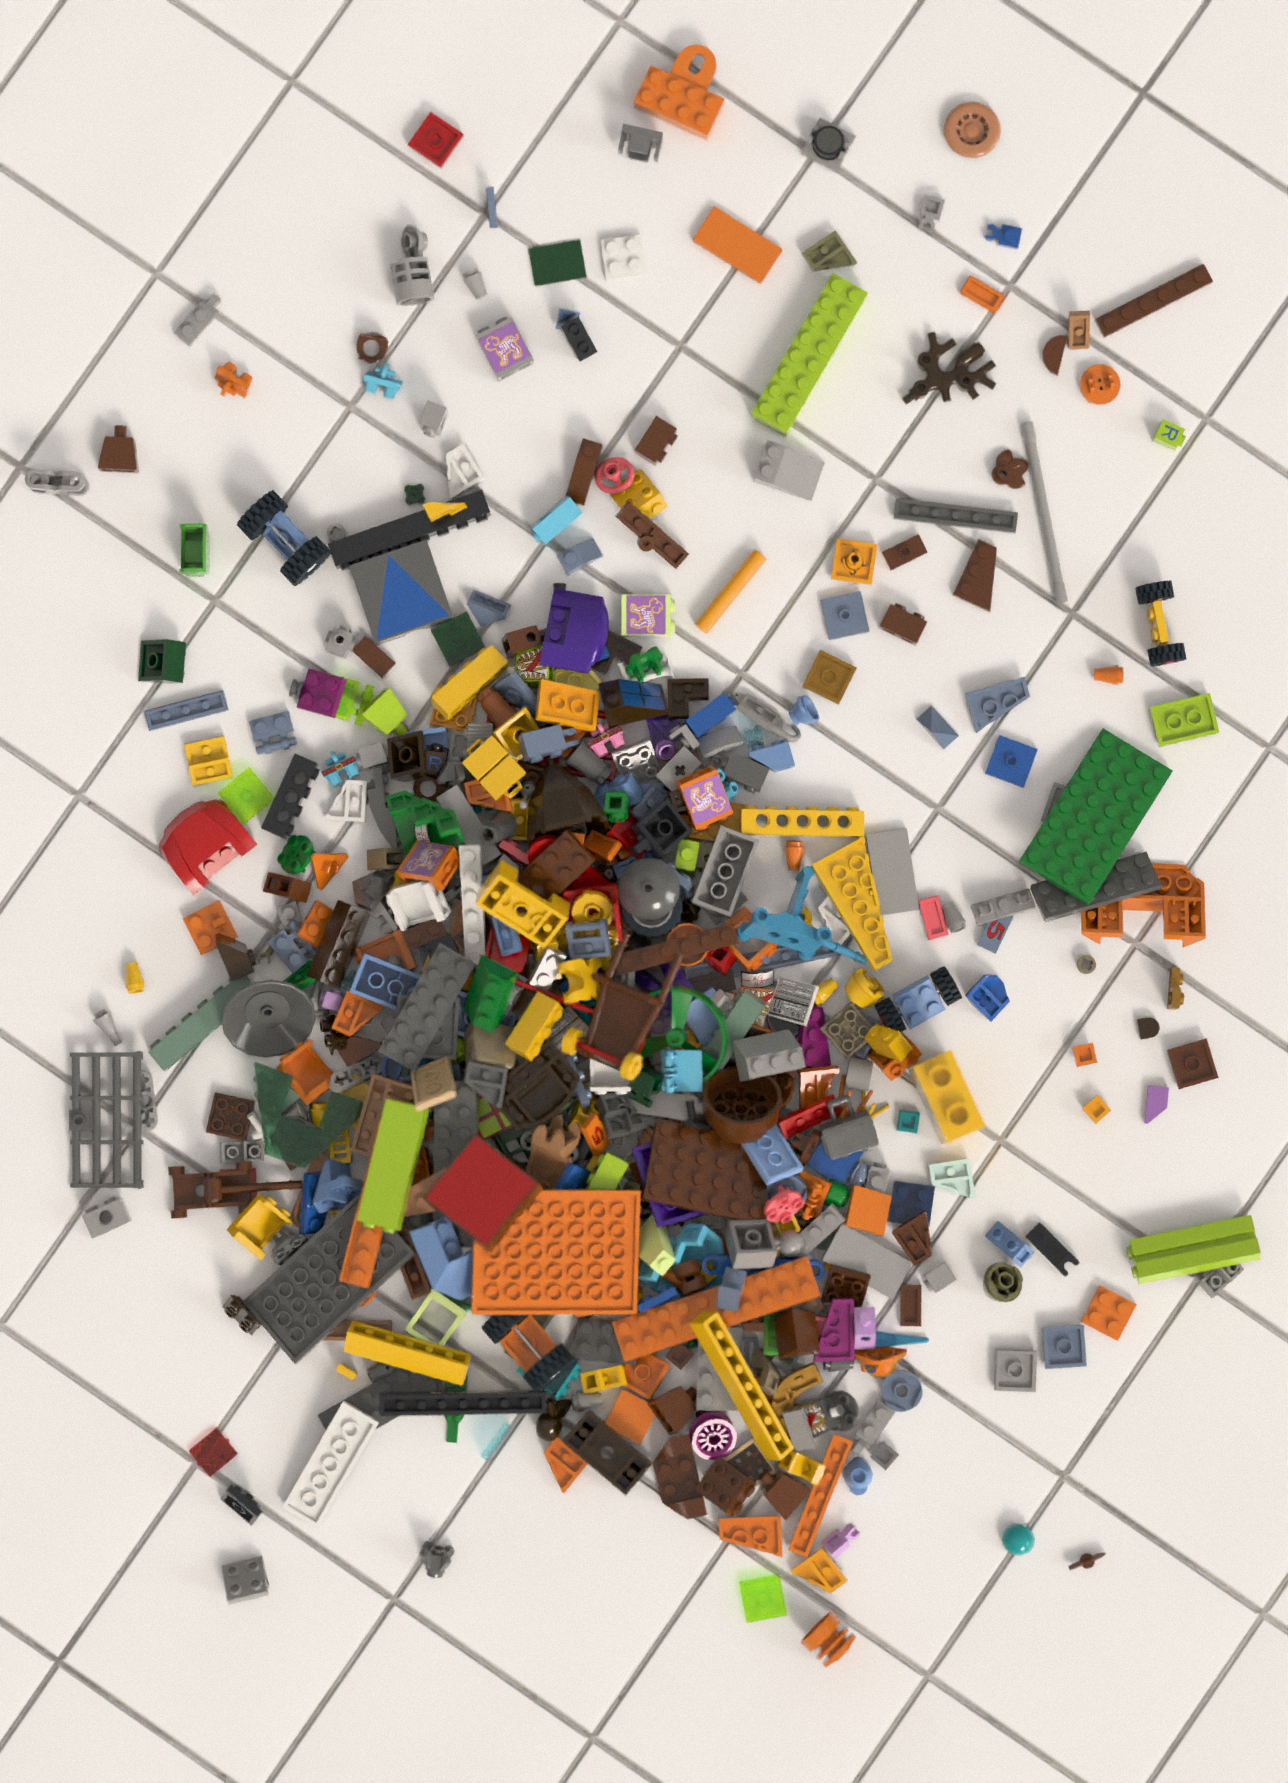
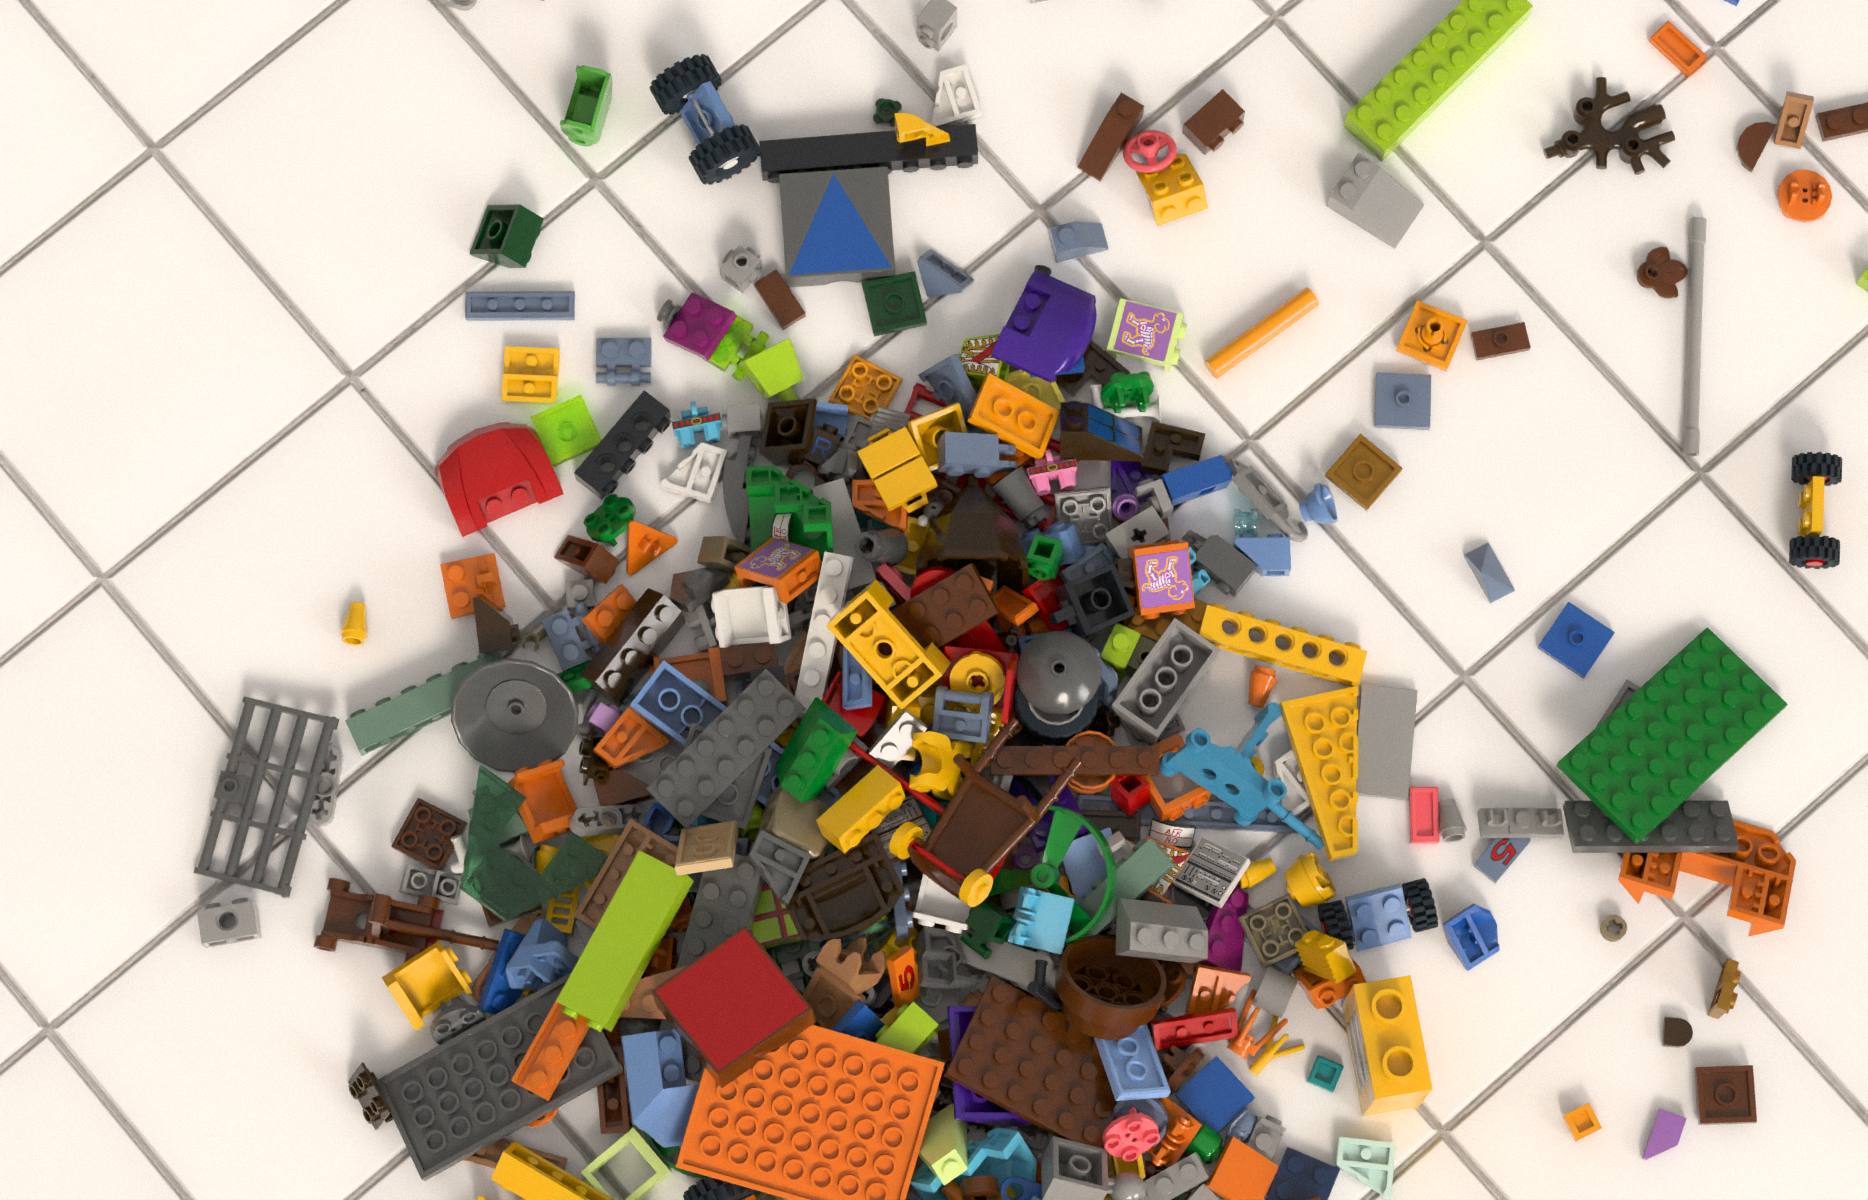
camera: 10 degrees right, 10 degrees down
light grey cone [93,1009,122,1046] -> none
light grey bush [327,523,346,542] -> none
yellow brick [431,645,508,720] -> none
dark orange plant [477,687,517,729] -> none
reddish brown torso [501,625,546,659] -> none
medium azure brick [530,496,583,544] -> none
reddish brown hinge [615,501,689,569] -> none
light grey slope [697,726,744,759] -> none
dark grey piece [819,1095,879,1160] -> none
reddish brown brick [879,603,927,646] -> none
dark grey plate [894,498,1018,534] -> none
reddish brown wing [953,539,997,612] -> none
sand blue wing [965,677,1030,733] -> none
orange tile [1072,1043,1097,1067] -> none
orange cone [1094,665,1124,685] -> none
lime plate [1149,693,1219,747] -> none

